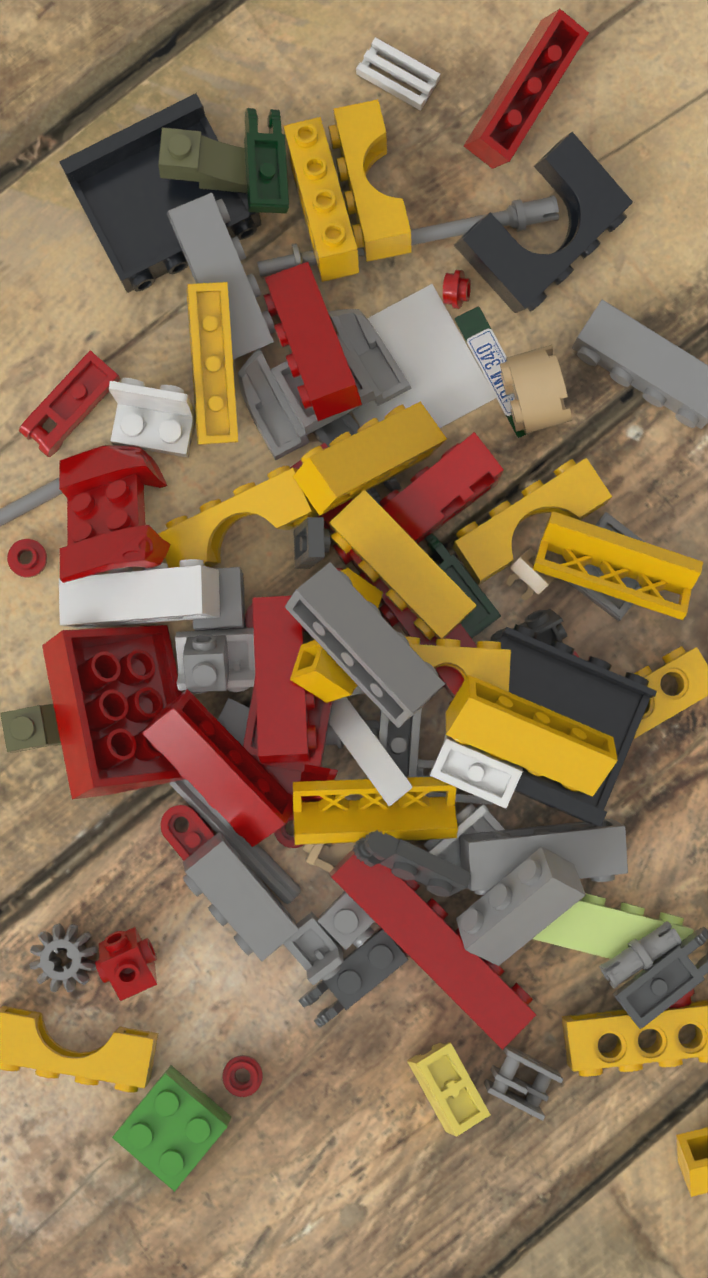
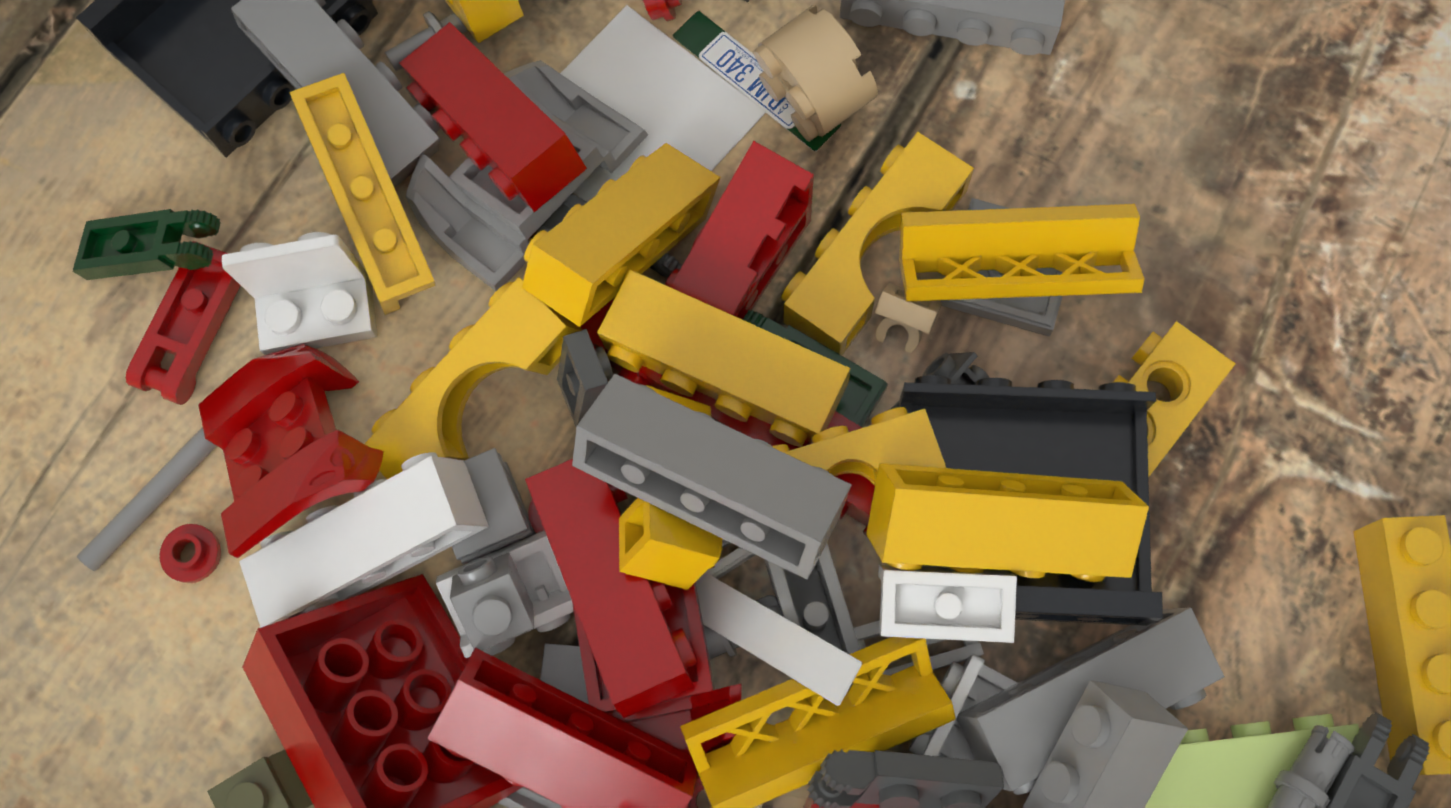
camera: 15 degrees left, 10 degrees down
none -> dark green hinge [73,209,221,280]

